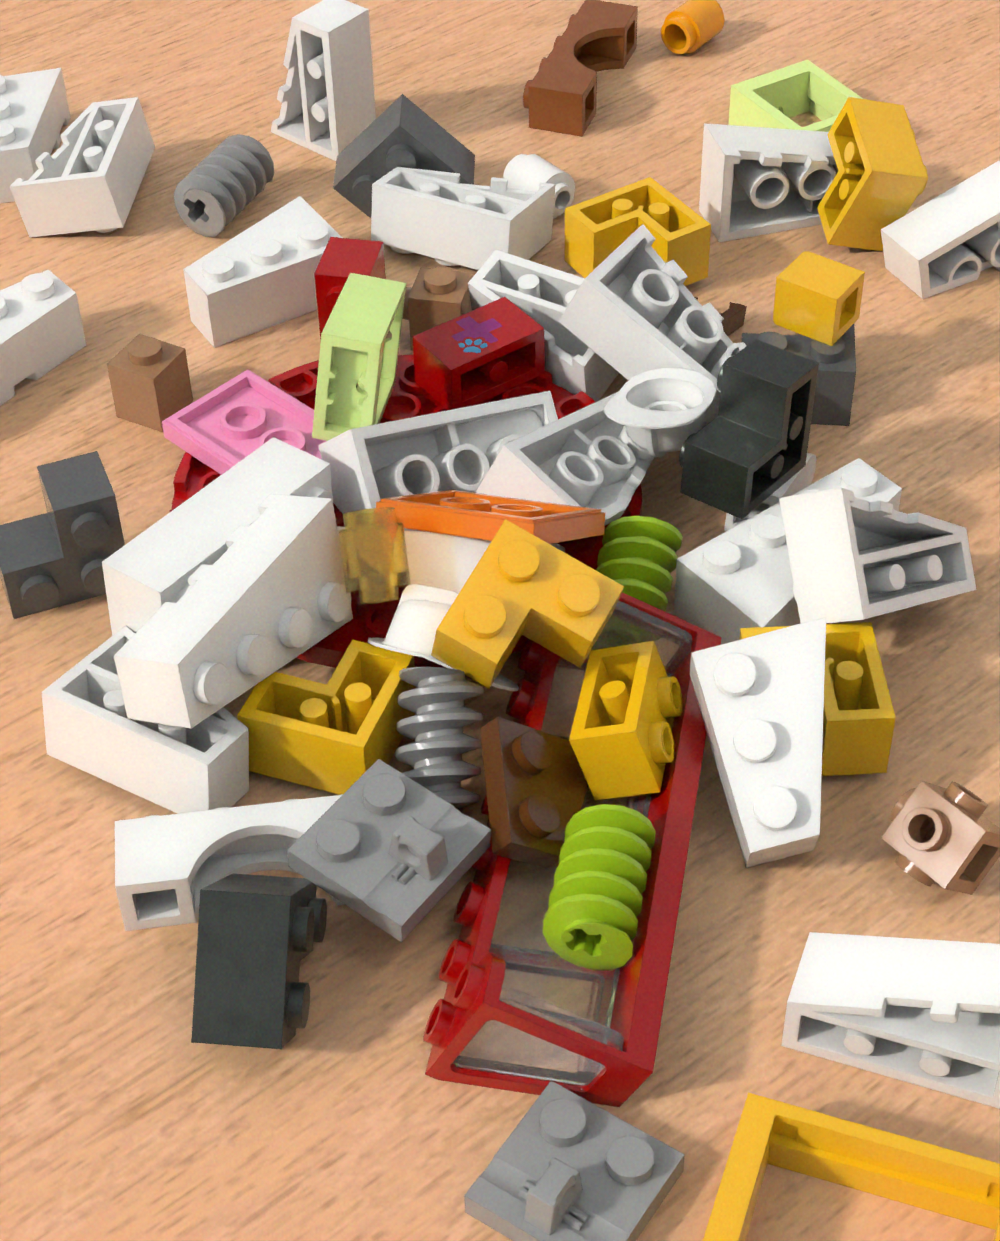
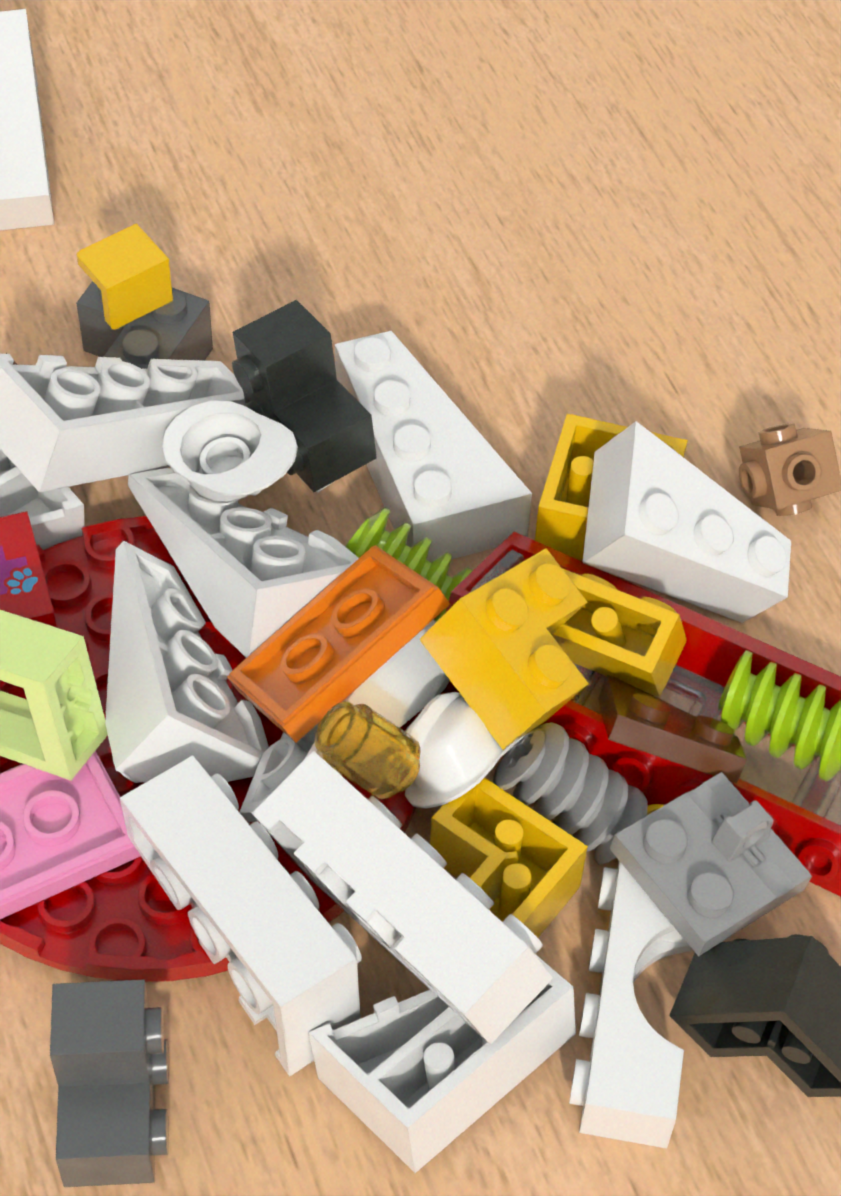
camera: 75 degrees left, 10 degrees up
white wedge [779,488,976,624] -> none

